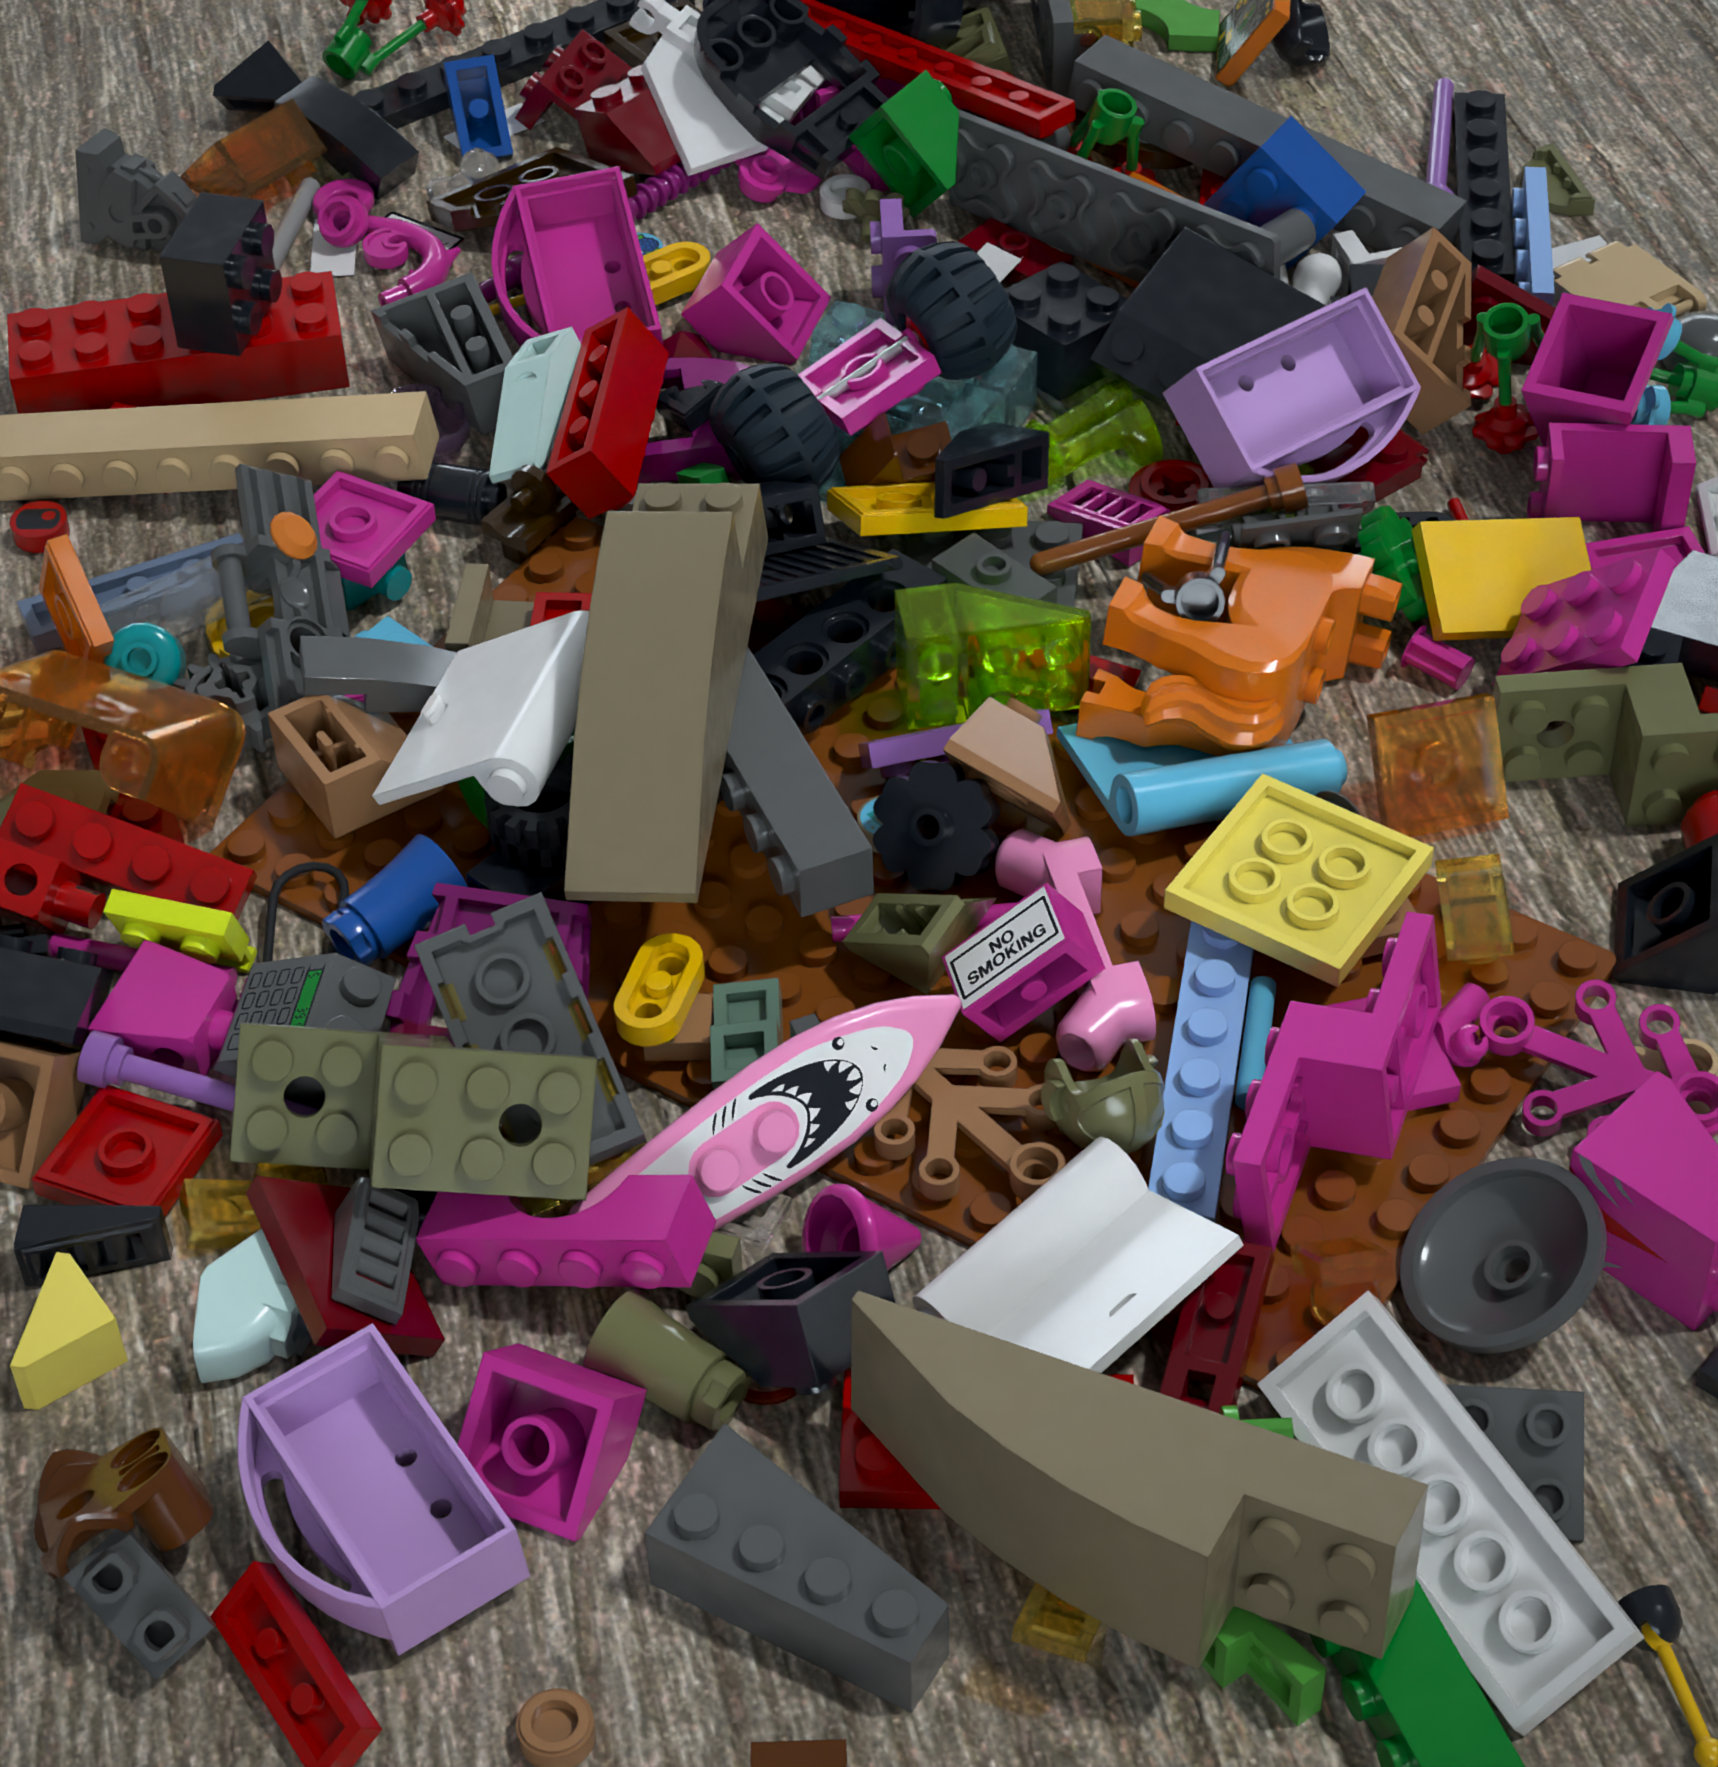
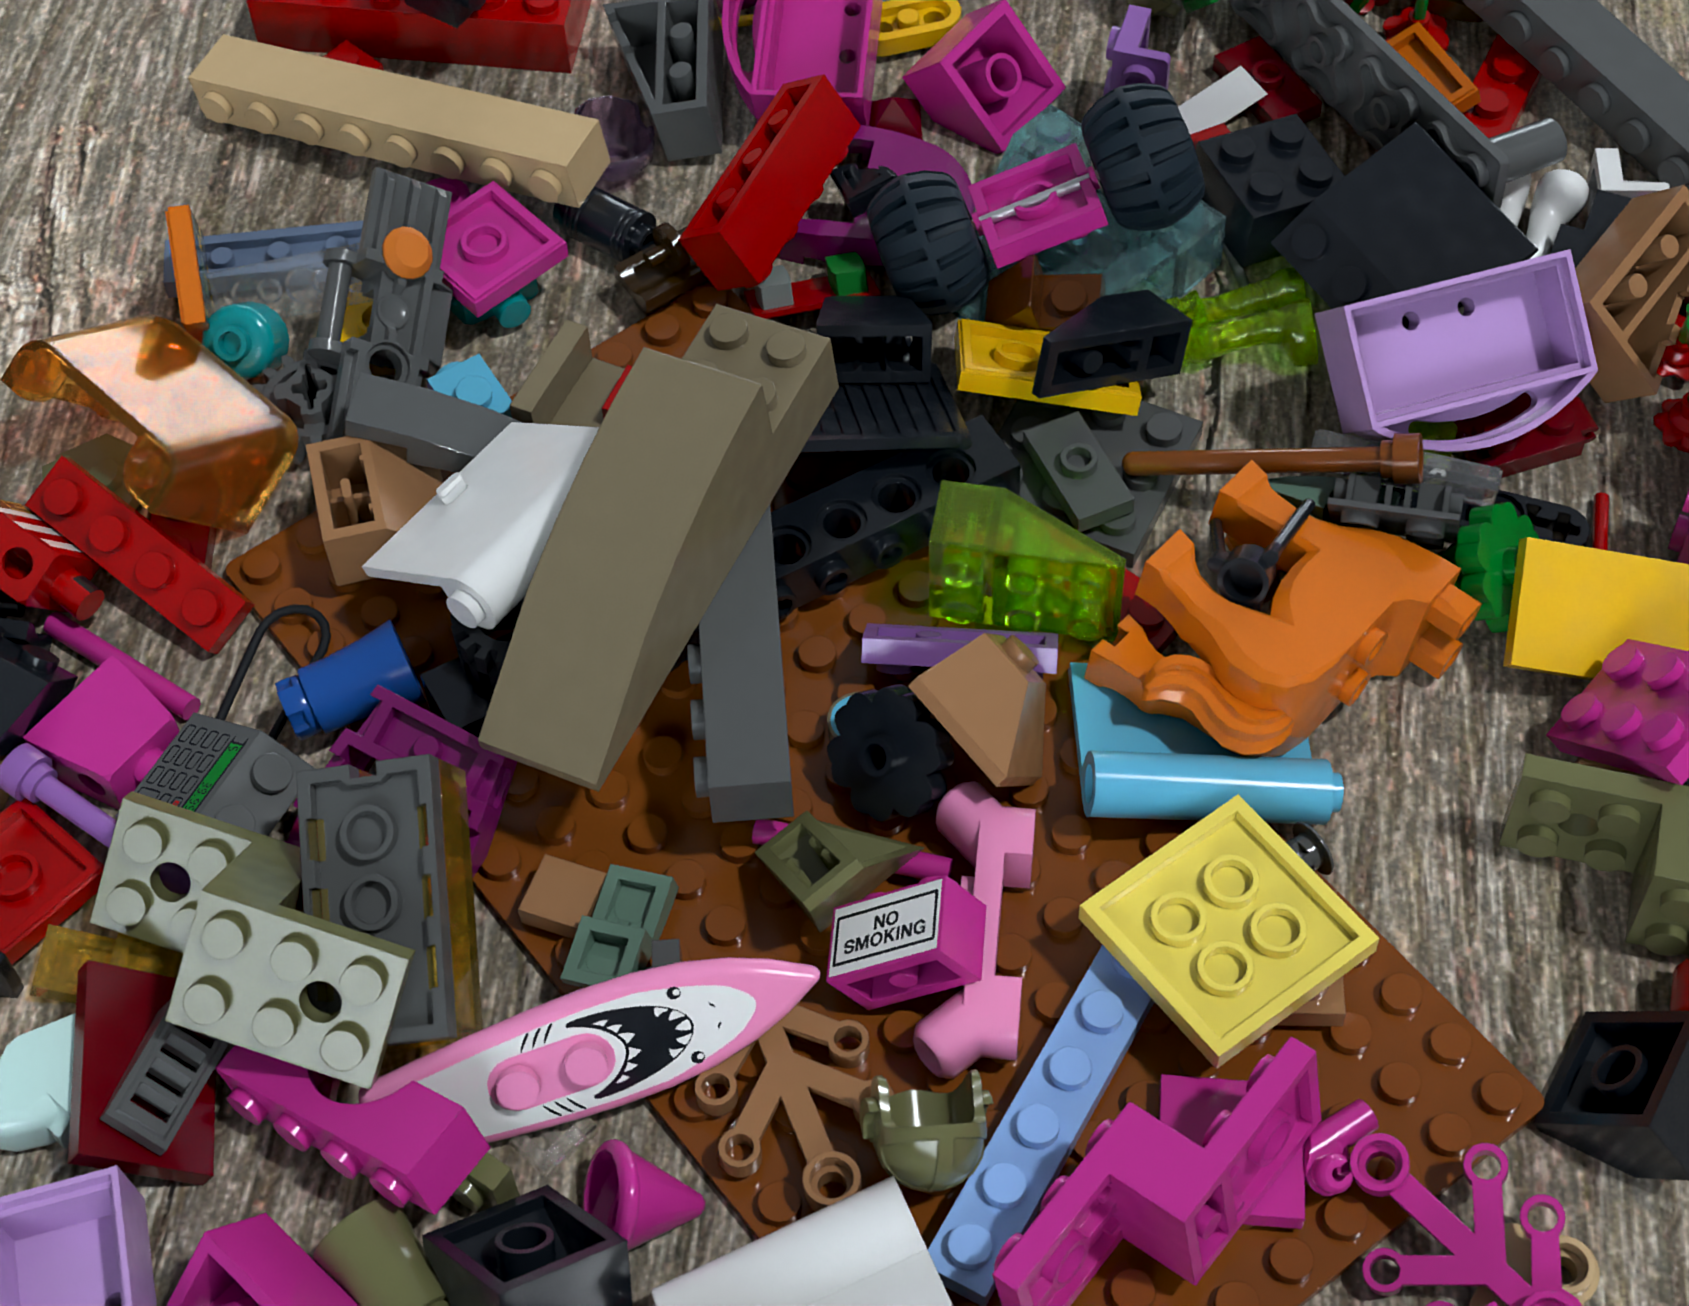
camera: 20 degrees right, 10 degrees up
red tile [9,501,70,553] -> none
neon yellow plate [103,889,257,973] -> none
light aqua slope [489,326,581,483] -> none
yellow plate [614,933,705,1047] -> none
dark pink slope [1047,479,1170,567] -> none
red gear [1129,459,1220,512] -> none
blue brick [1204,116,1366,271] -> none
medium azure piece [1235,976,1277,1110] -> none
clear orange tile [1366,693,1509,837] -> none
dark pink piece [1401,625,1475,690] -> none
clear yellow slope [1435,854,1514,964] -> none

